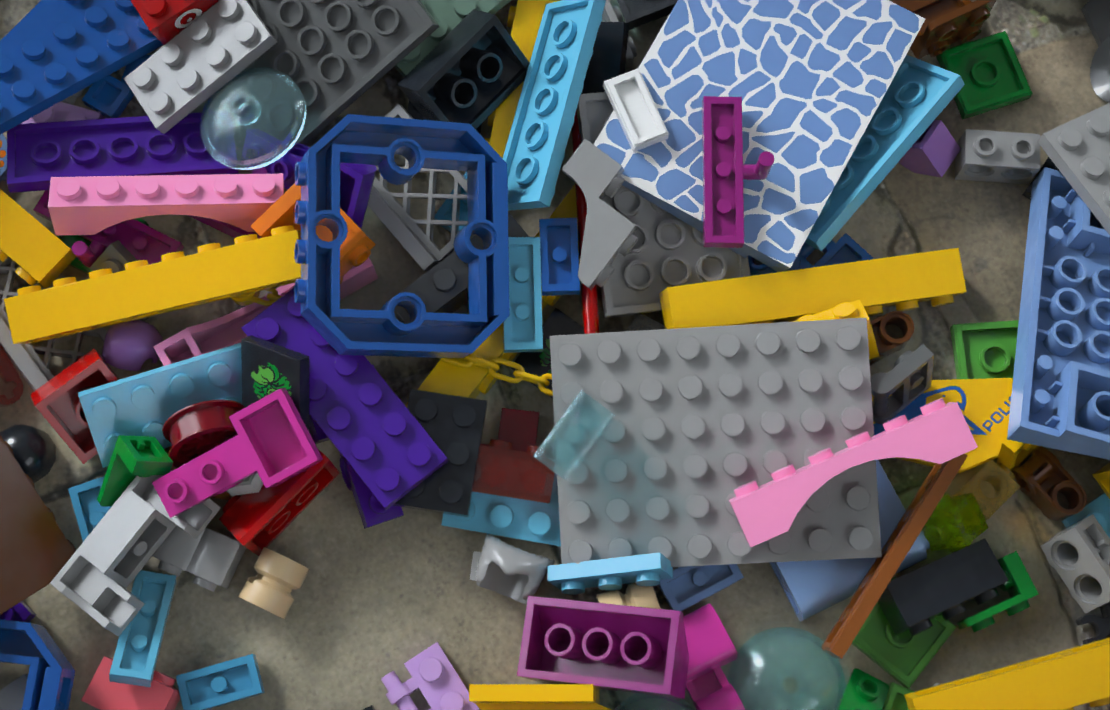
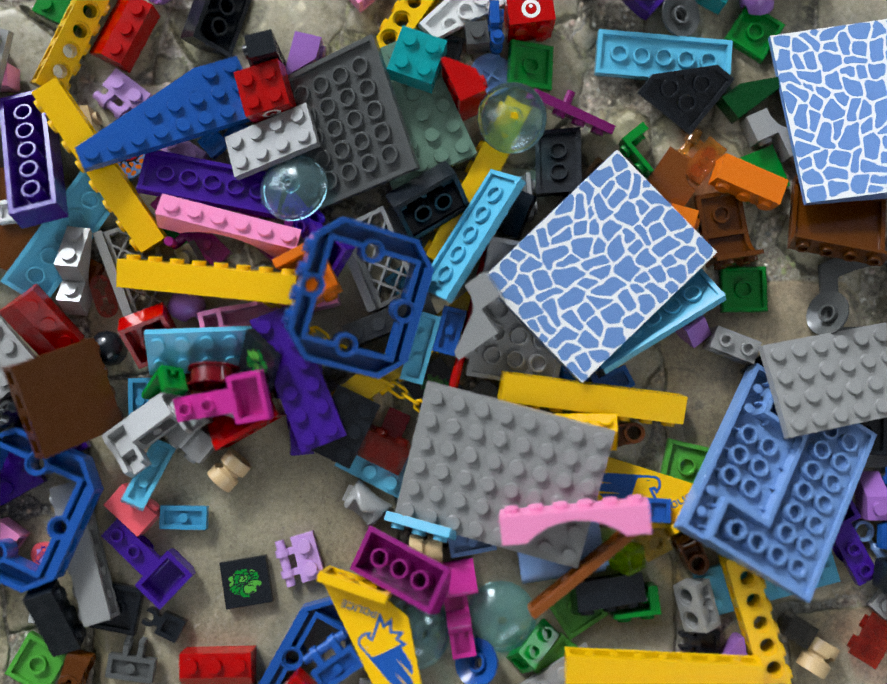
camera: 15 degrees right, 10 degrees up
clear light blue brick [533,390,616,480] -> none
white tile [603,68,669,152] -> none
magenta plate [702,96,774,248] -> none
dark grey plate [871,344,934,424] -> none
none -> blue plate [647,498,671,524]

